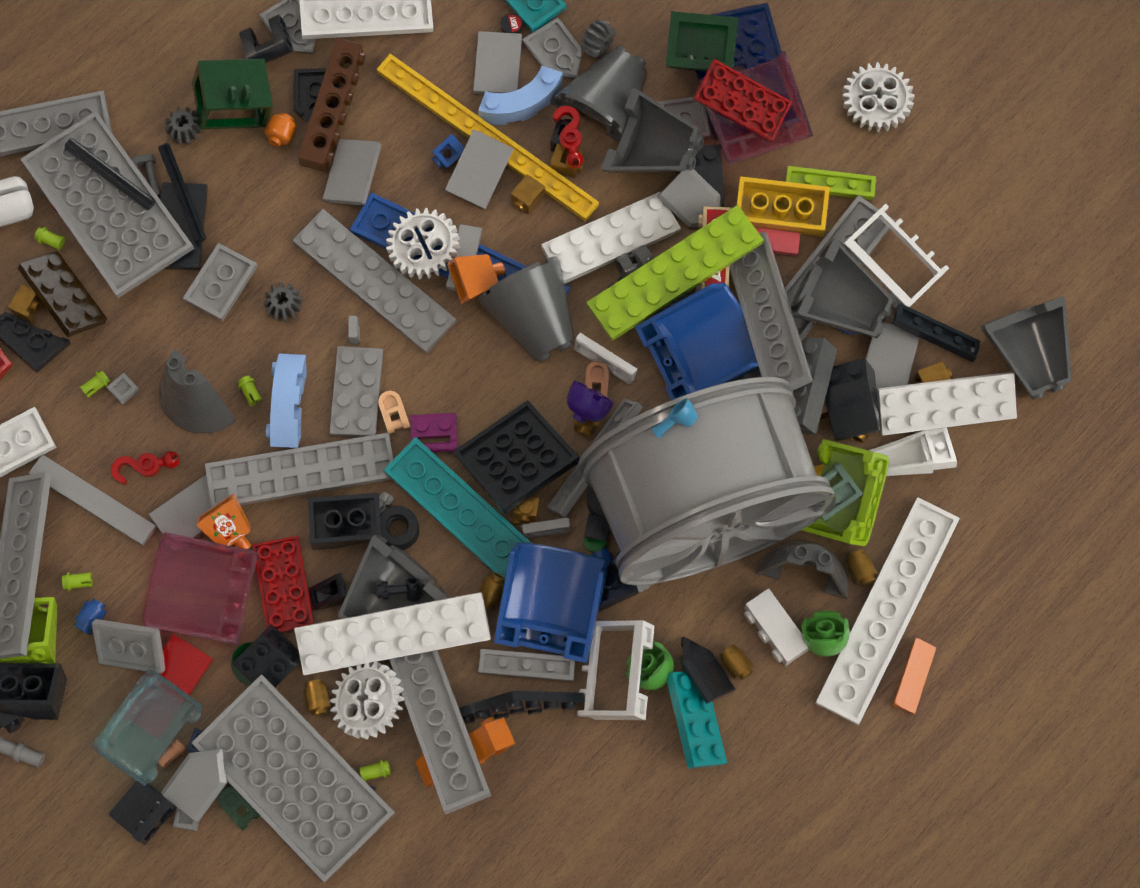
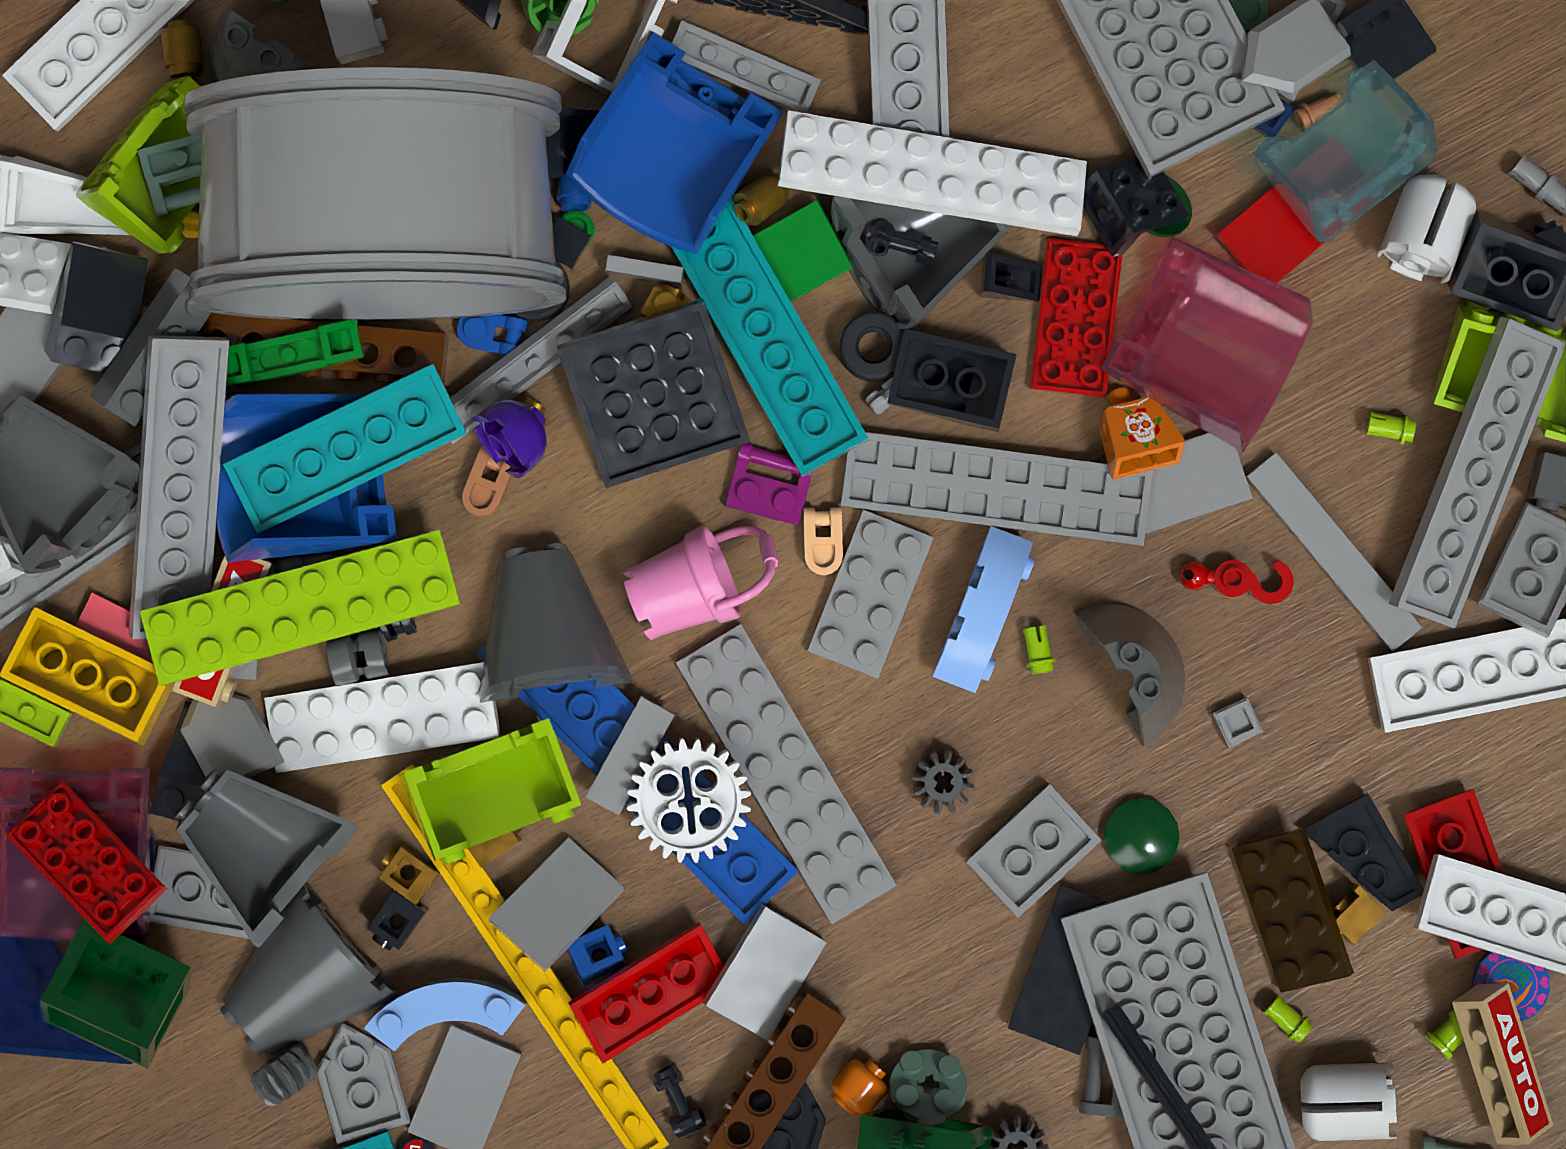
camera: 165 degrees left, 15 degrees up
blue brick [74,598,107,635] -> none
lime pin [80,371,110,398] -> none
light grey tile [92,619,166,674] -> none
black axle [158,143,206,243] -> none
pearl gold brick [303,679,331,717] -> none
white gear [330,661,405,739] -> none
light grey tile [349,316,360,345] -> none
orange torso [447,254,505,304] -> none
red piece [553,106,583,169] -> none
white tile [574,333,637,385] -> none
dark azure bar [652,398,698,438] -> none
none -> teal plate [223,364,467,534]
none -> lime windscreen [399,718,581,865]
none -> red slope [568,922,724,1064]
none -> bright pink piece [623,525,779,640]
none -> black bar [653,1065,707,1138]
none -> green tile [753,200,854,302]
none -> sand green plate [890,1049,967,1125]
none -> dark green dish [1104,798,1180,874]
none -> white cylinder [1378,174,1476,283]

